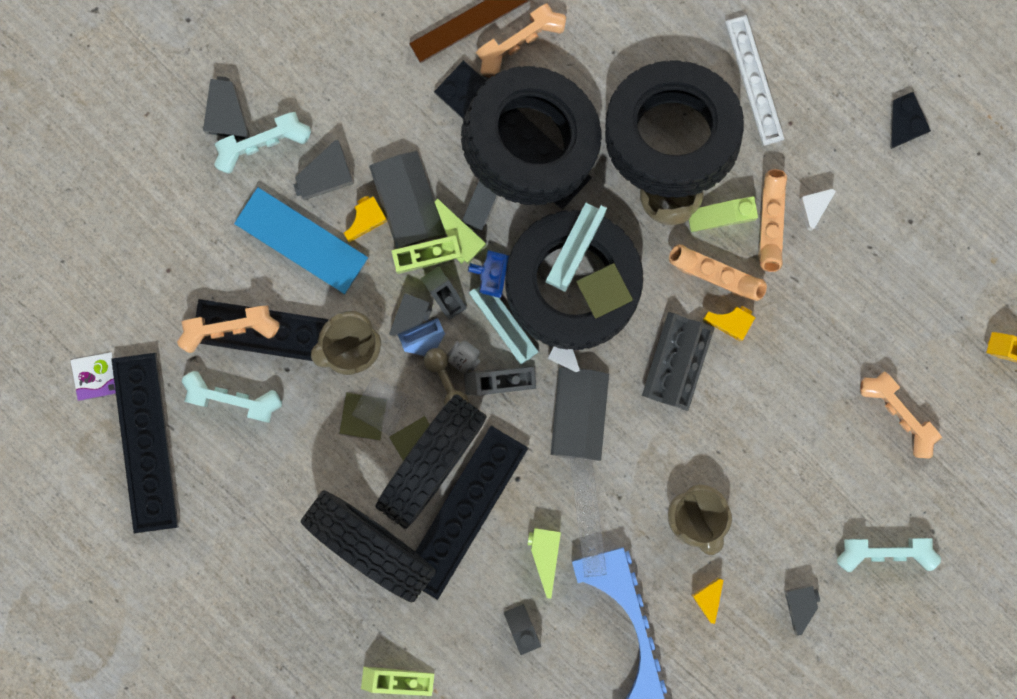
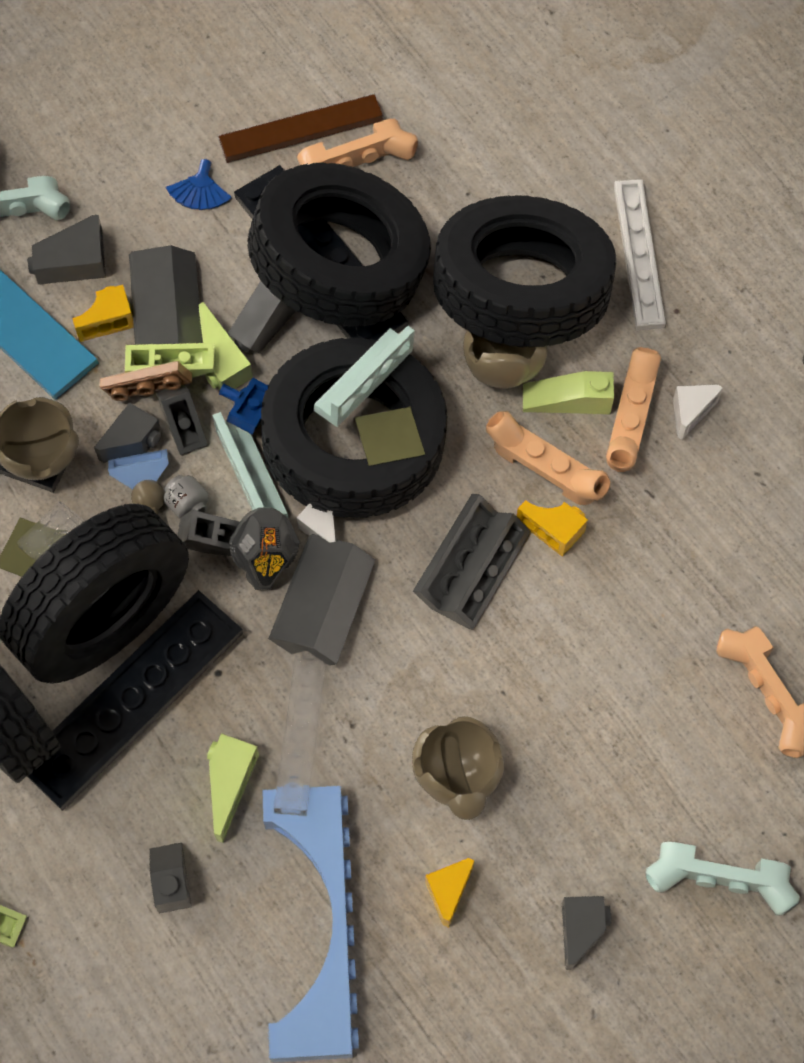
camera: 10 degrees right, 20 degrees down
none -> medium nougat tile [100,361,192,401]
none -> blue hand [166,159,232,210]
none -> dark grey helmet [229,507,301,590]

